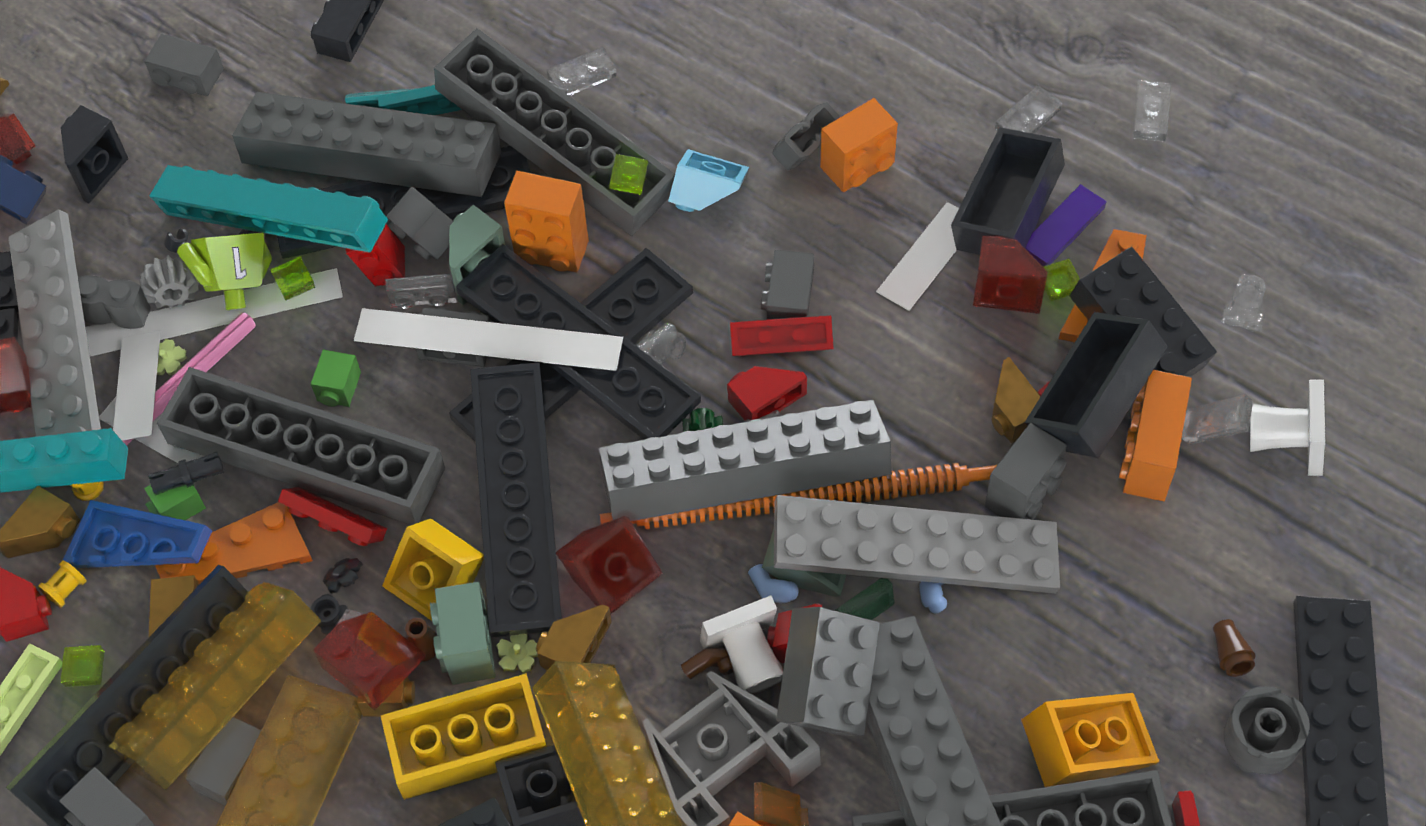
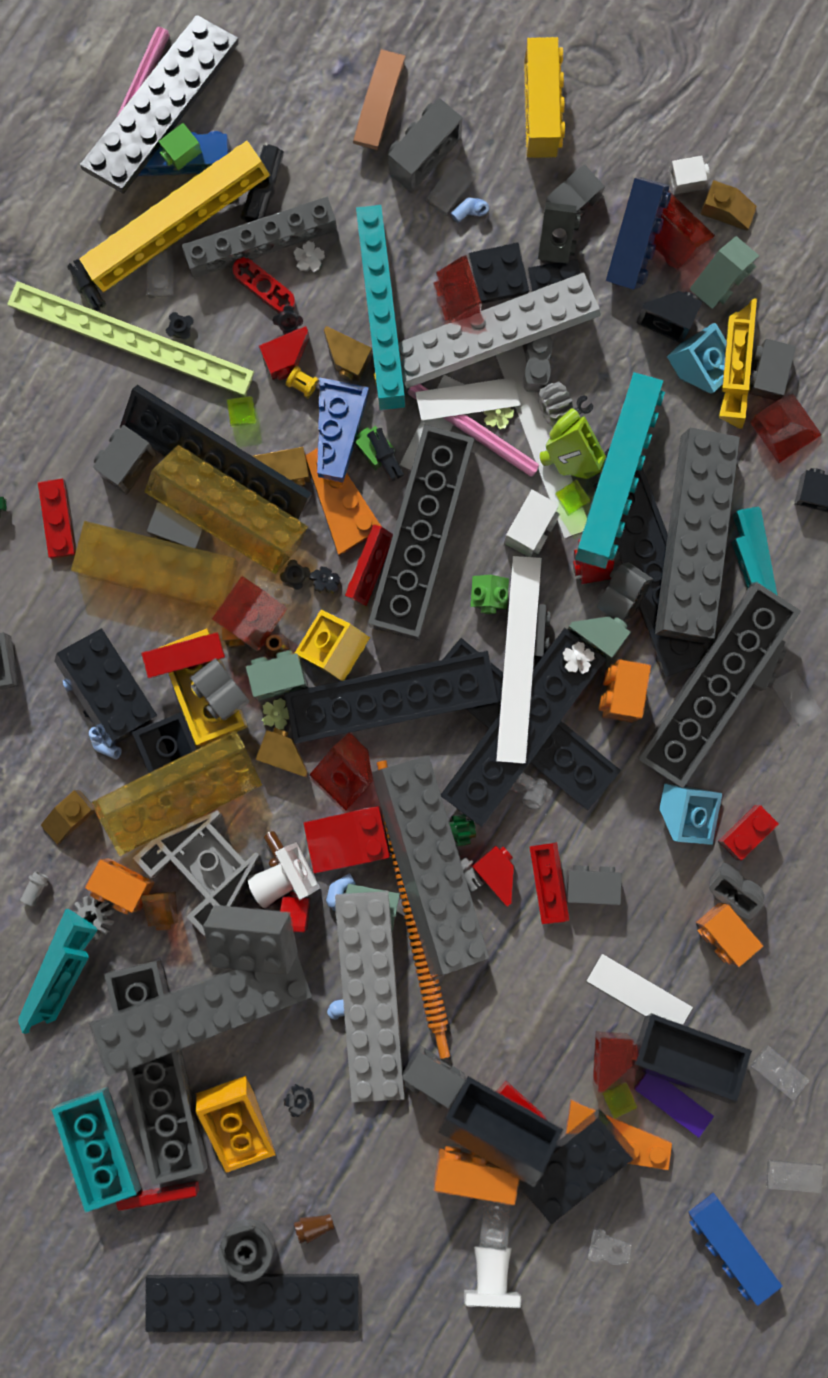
camera: 85 degrees right, 25 degrees up
bright green brick [311,350,361,407] -> none
clear plate [386,273,457,309] -> none
clear neon green plate [609,154,648,195] -> none
clear green tile [834,578,895,620] -> none
pearl gold slope [991,357,1040,444] -> none
none -> red tile [141,632,225,679]
none -> dark grey brick [190,658,250,721]
none -> black plant [283,1084,313,1118]
none -> red slope [303,806,390,873]
none -> bright green brick [470,575,509,614]
none -> white brick [504,490,560,557]
none -> white plant [562,642,595,674]
none -> medium azure slope [667,323,726,394]
none -> blue brick [688,1193,783,1306]
none -> sand green brick [690,236,759,309]
none -> red brick [718,805,779,861]
none -> yellow wedge [719,299,757,429]
none -> clear red slope [750,393,822,463]

